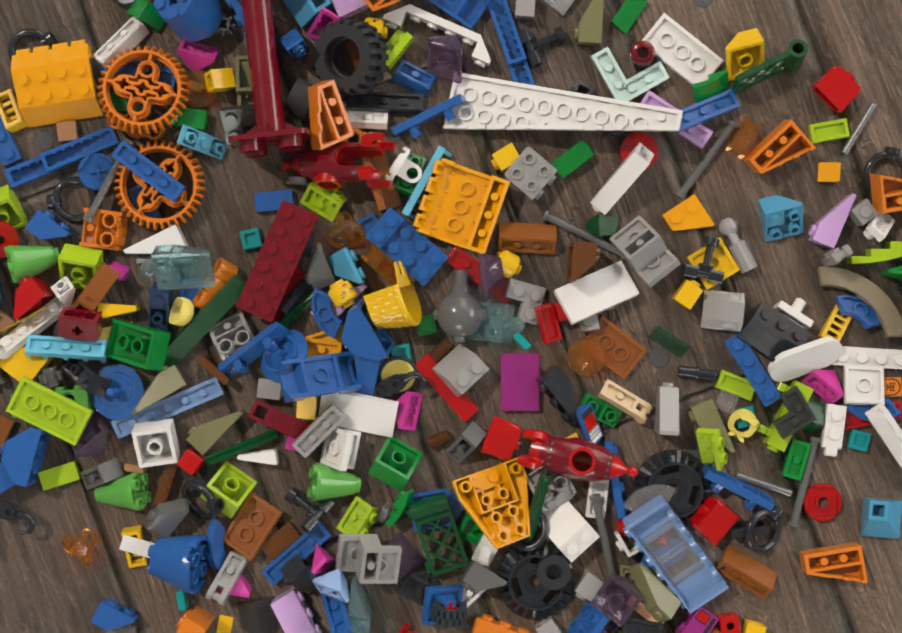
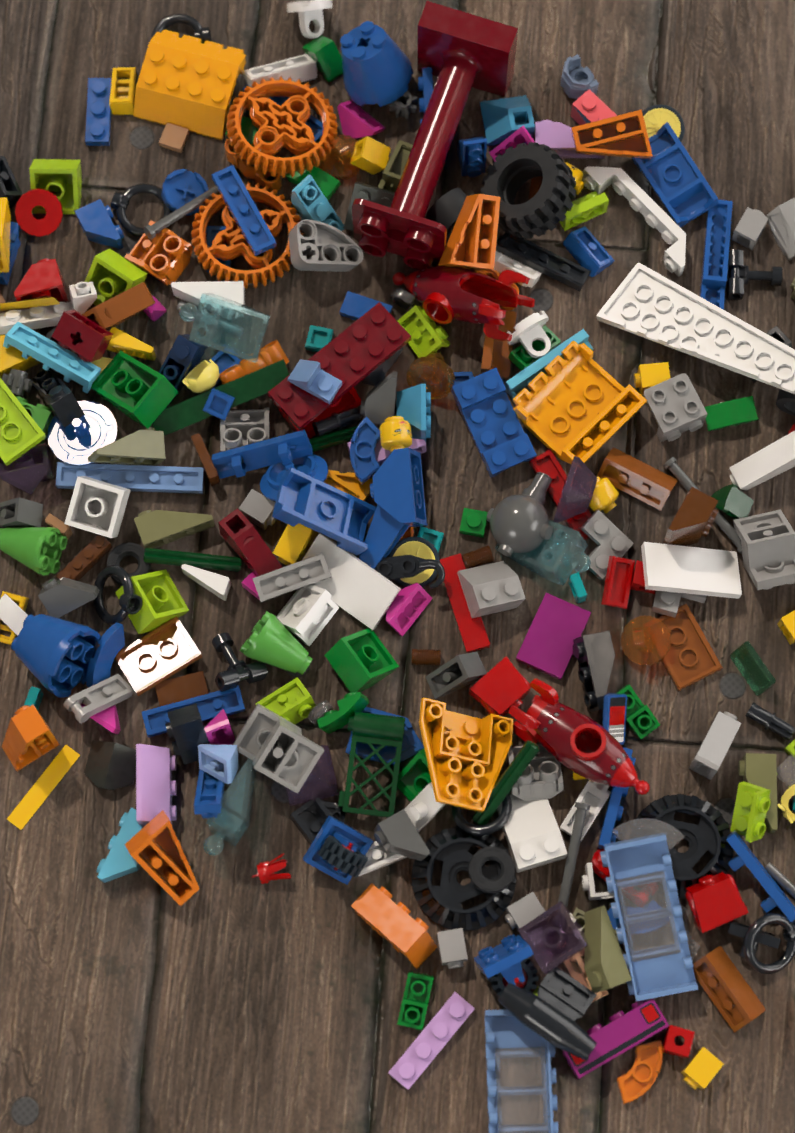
camera: 25 degrees right, 15 degrees down
blue slope [4,126,119,190] -> none
bright green cone [4,245,59,284] -> none
red piece [177,448,206,476] -> none
clear orange slope [361,244,402,285] -> none
yellow piece [363,261,422,329] -> none
blue hinge [391,94,466,138] -> none
clear purple slope [427,34,463,84] -> none
tan plate [598,379,652,424] -> none
none -> blue tile [202,388,235,421]
none -> medium blue slope [287,359,342,404]
none -> light grey beam [289,219,364,272]

